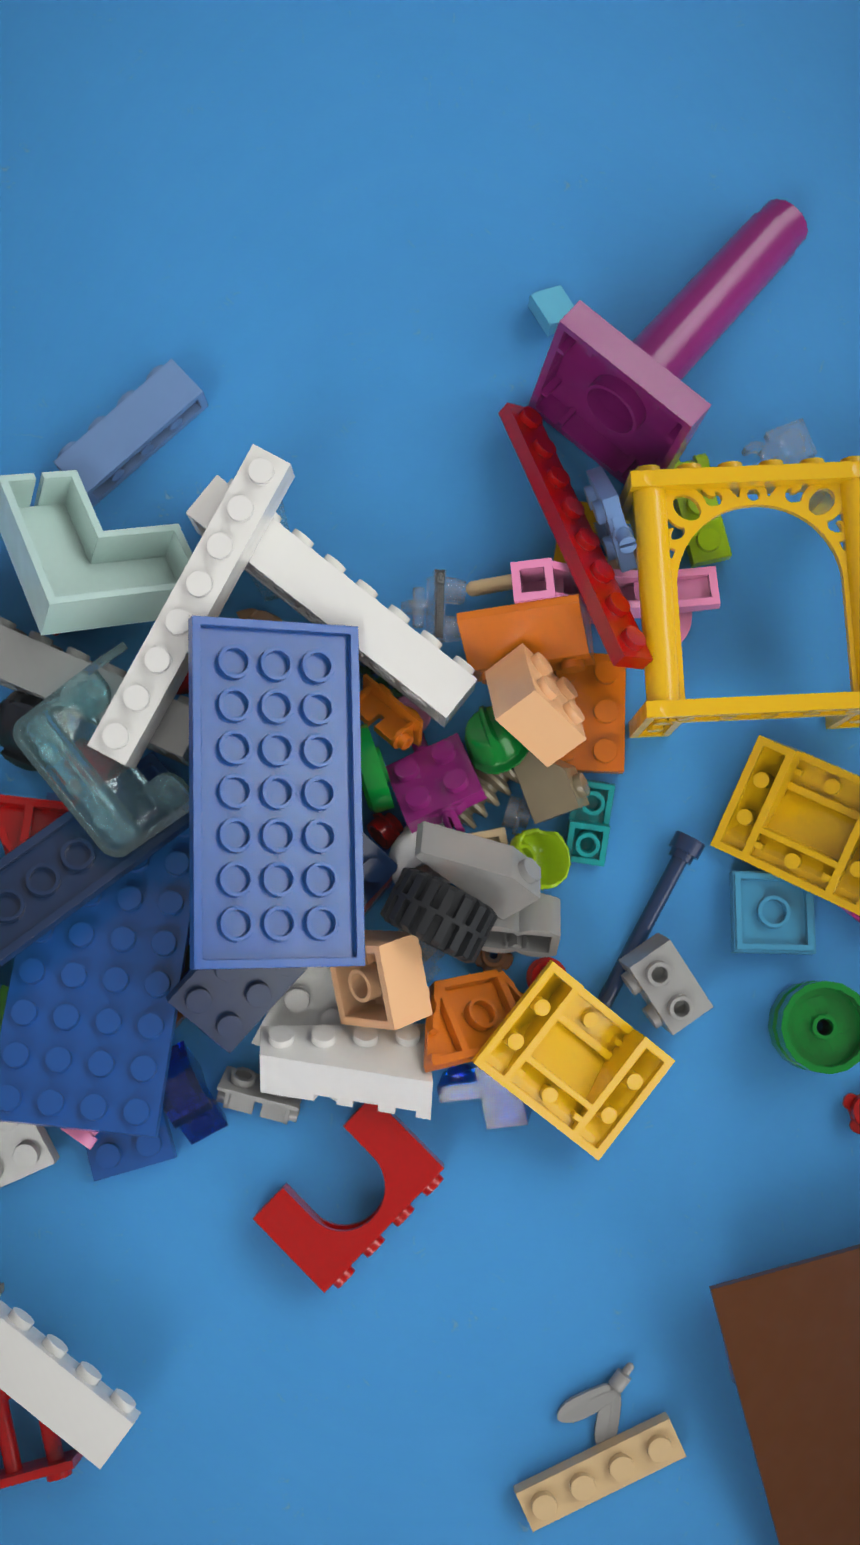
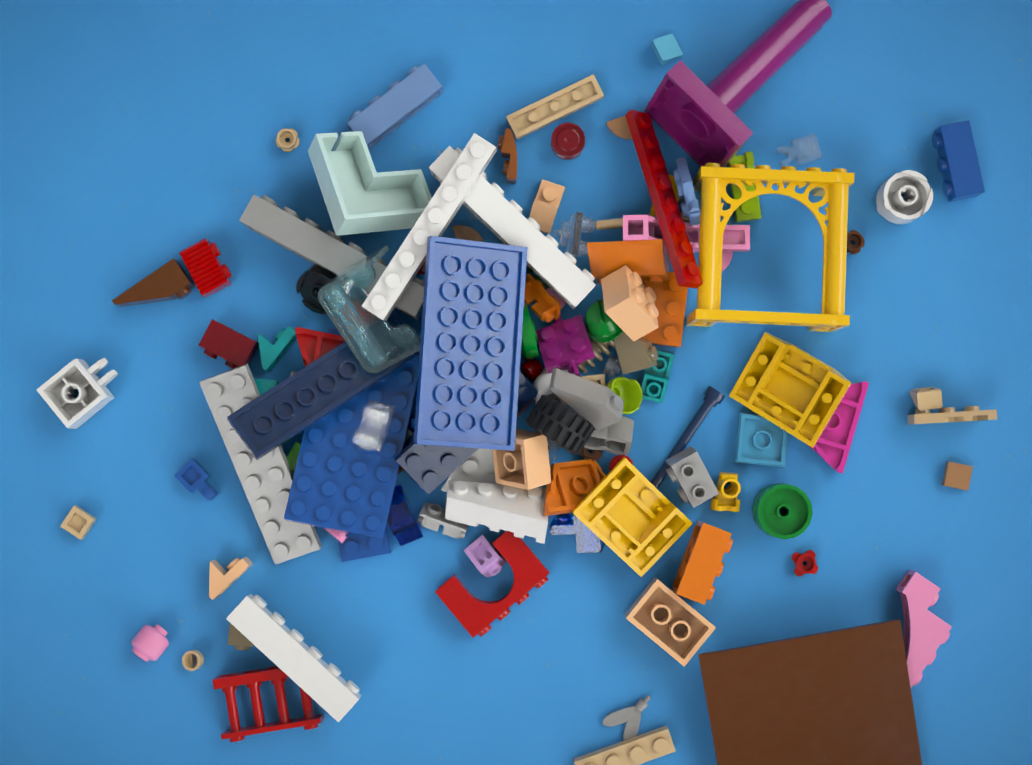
camera: 10 degrees right, 5 degrees up
none -> clear brick [352,400,395,451]
none -> lavender bracket [463,535,506,578]
none -> dark orange slope [497,128,517,184]
none -> tan plate [506,74,604,140]
none -> light nougat slope [529,179,565,234]
none -> dark red wheel [551,122,585,160]
none -> medium nougat tile [606,116,633,140]
none -> light nougat brick [624,577,716,667]
none -> orange brick [671,520,733,605]
none -> yellow plate [710,472,741,512]

